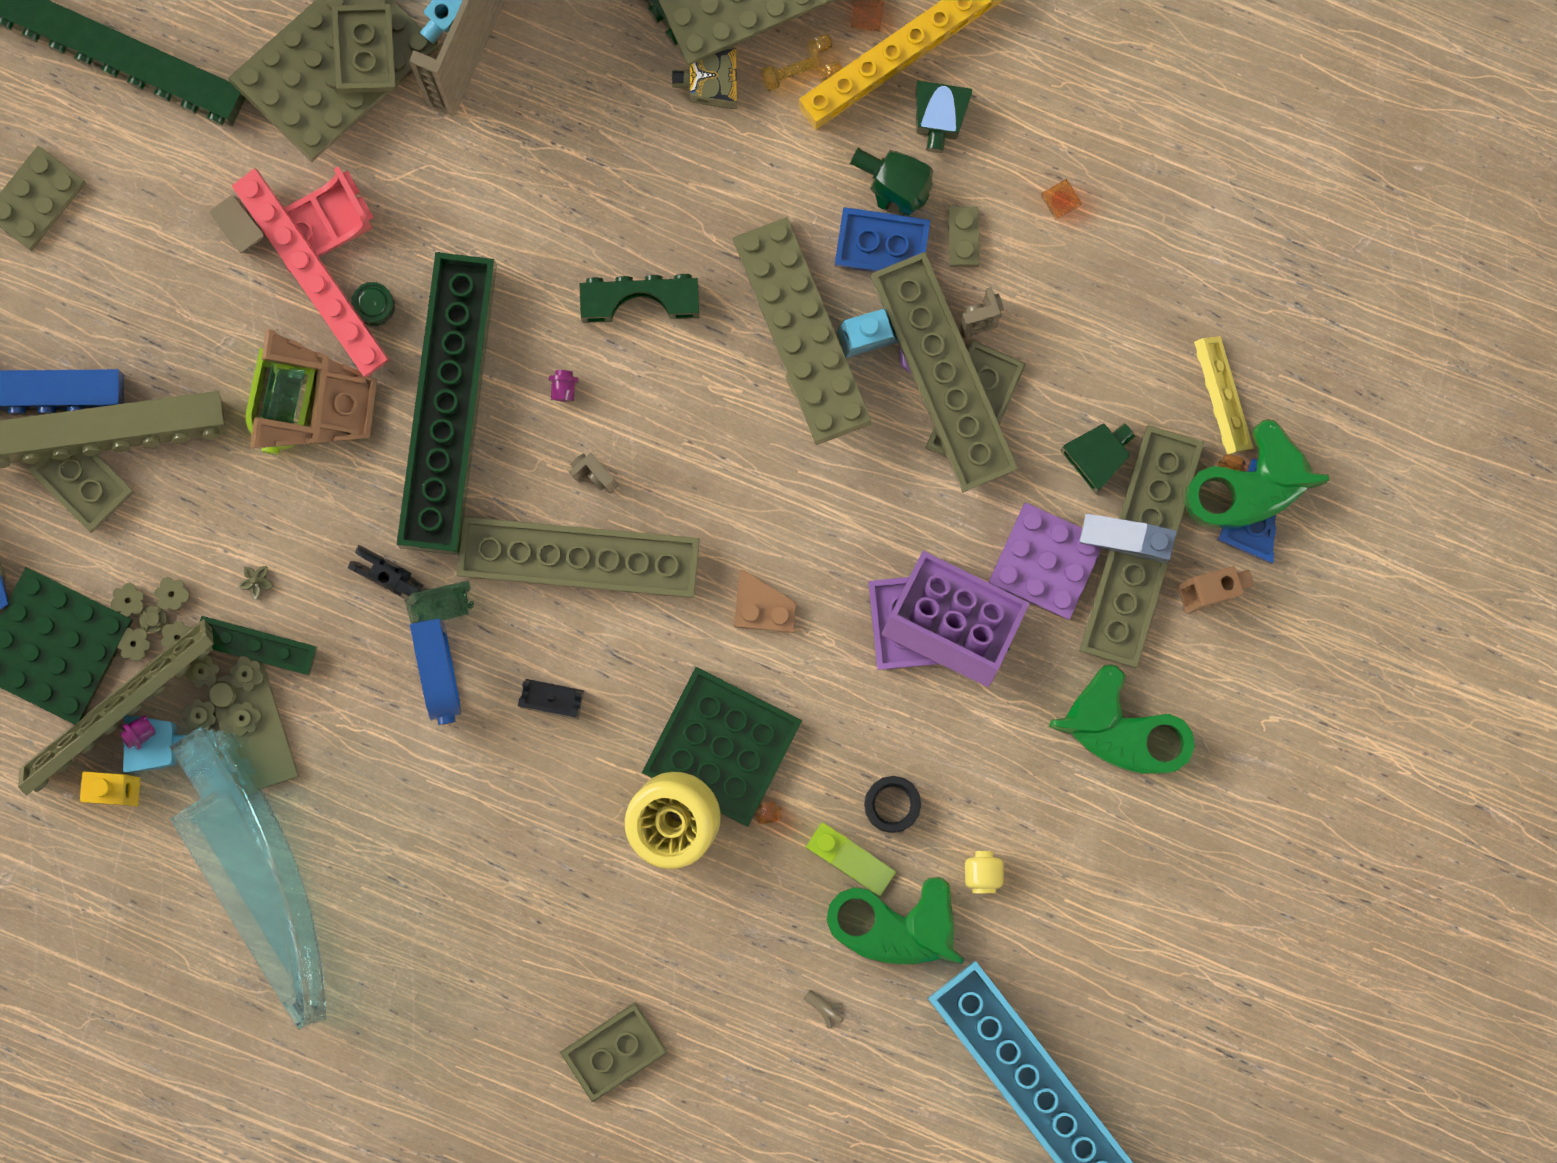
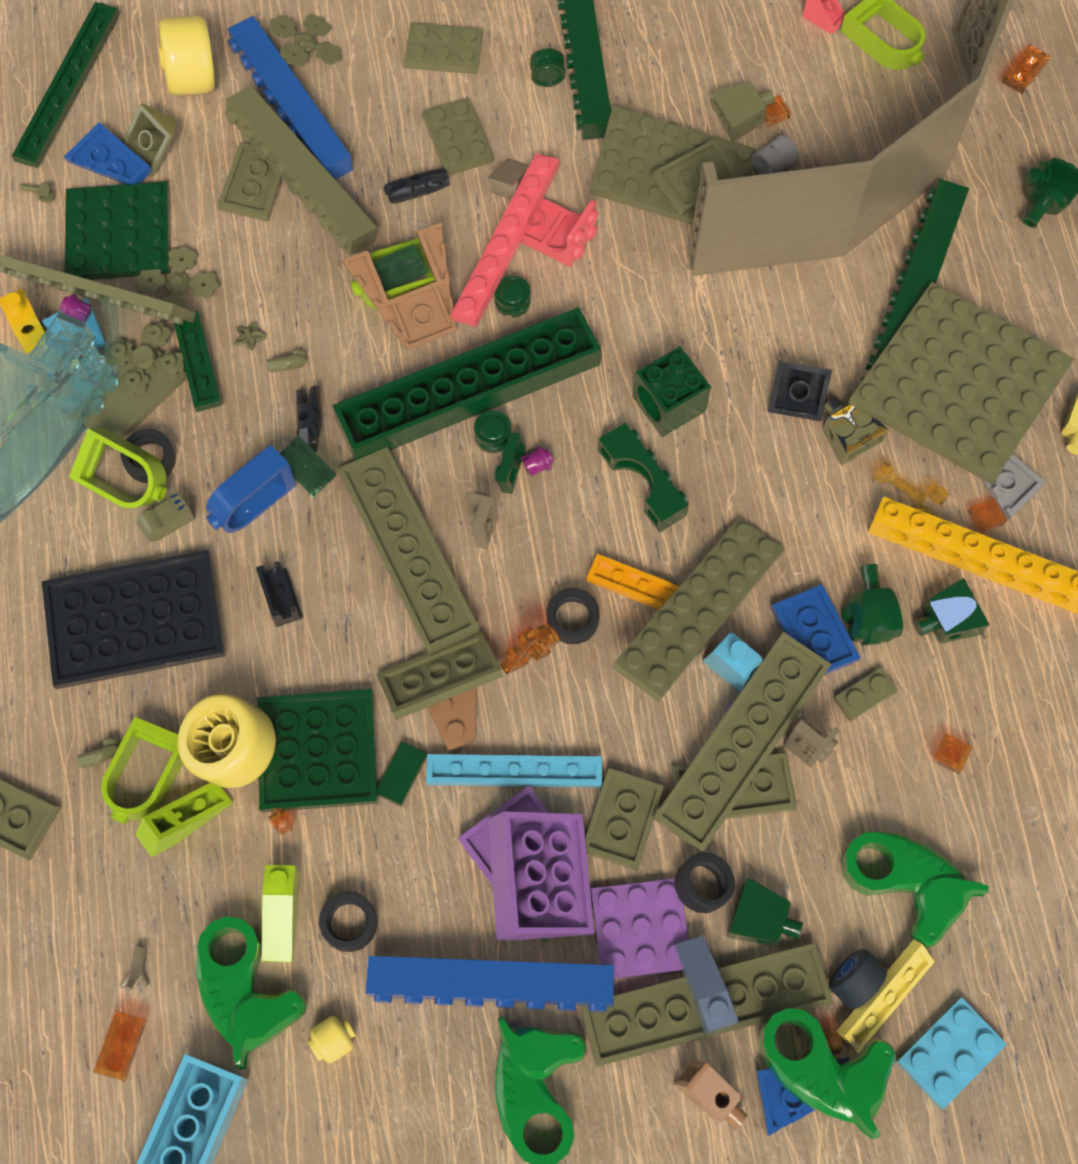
camera: 60 degrees right, 15 degrees down
none -> black plate [42,550,226,689]
none -> lime window [68,427,167,508]
none -> olive arm [77,737,119,768]
none -> clear orange plate [93,1010,147,1082]
none -> lime window [101,716,183,825]
none -> black tyre [120,429,176,483]
none -> lime slope [135,783,232,857]
none -> olive leg [137,490,195,542]
none -> olive arm [267,349,307,372]
none -> blue brick [365,956,615,1012]
none -> olive plate [377,632,503,720]
none -> dark green tile [377,742,427,807]
none -> black hinge [383,168,450,204]
none -> olive plate [422,98,493,176]
none -> medium azure plate [426,754,602,788]
none -> dark green wheel [474,410,512,453]
none -> dark green plate [495,432,526,494]
none -> clear orange plate [500,623,561,675]
none -> dark green wheel [530,48,565,87]
none -> black tyre [546,588,600,644]
none -> olive plate [585,768,664,871]
none -> light orange plate [586,554,680,610]
none -> dark green brick [632,346,711,437]
none -> black tyre [675,852,735,914]
none -> black slope [768,360,832,422]
none -> black wheel [829,949,887,1009]
none -> green animal [841,832,989,948]
none -> medium azure plate [896,997,1007,1110]

